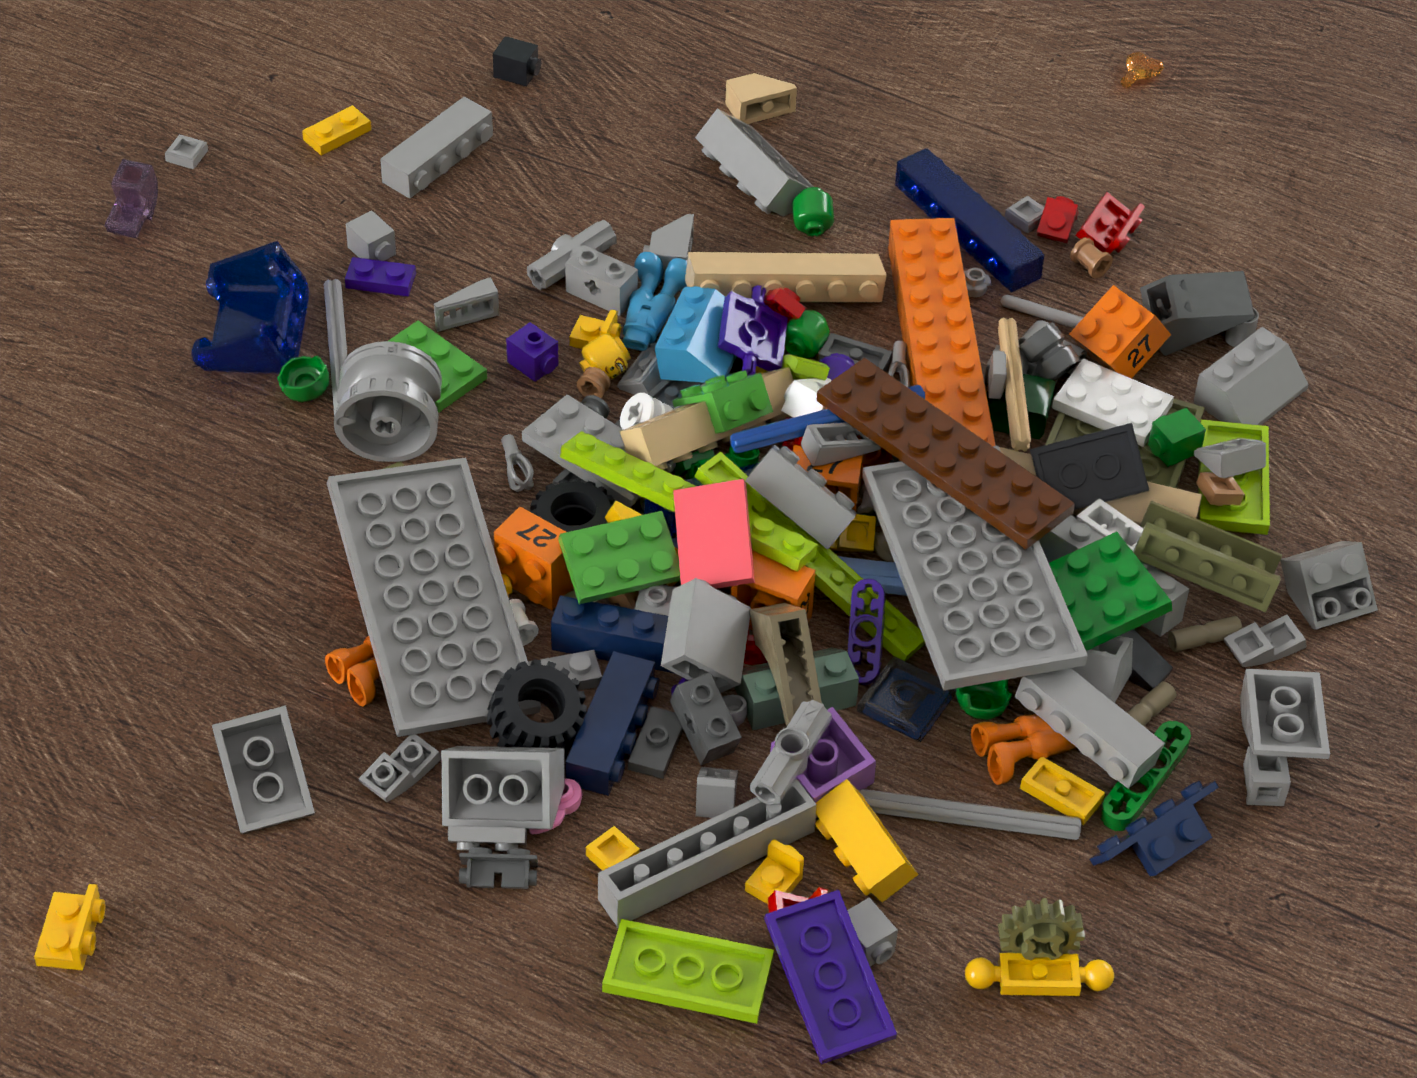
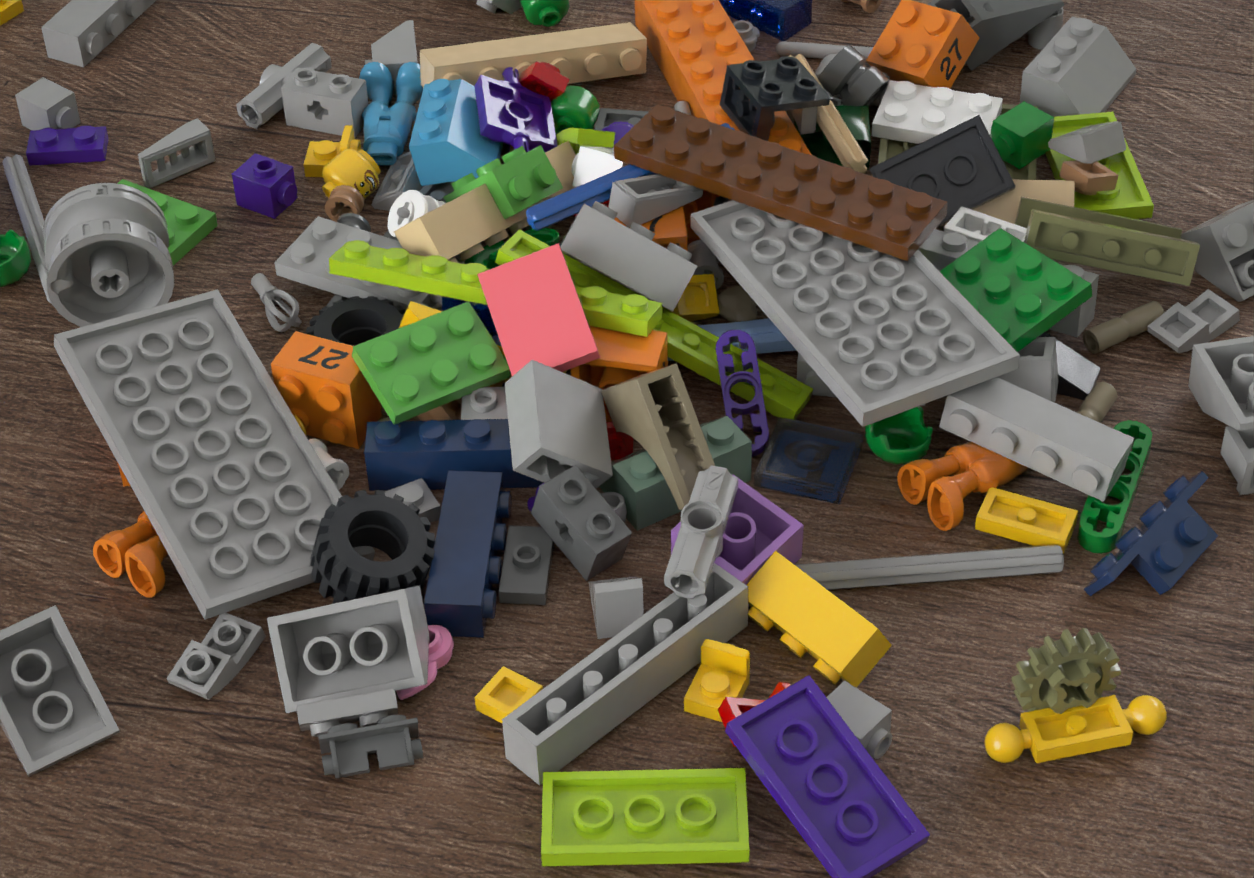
camera: 10 degrees left, 5 degrees down
none -> black bracket [720,56,830,141]

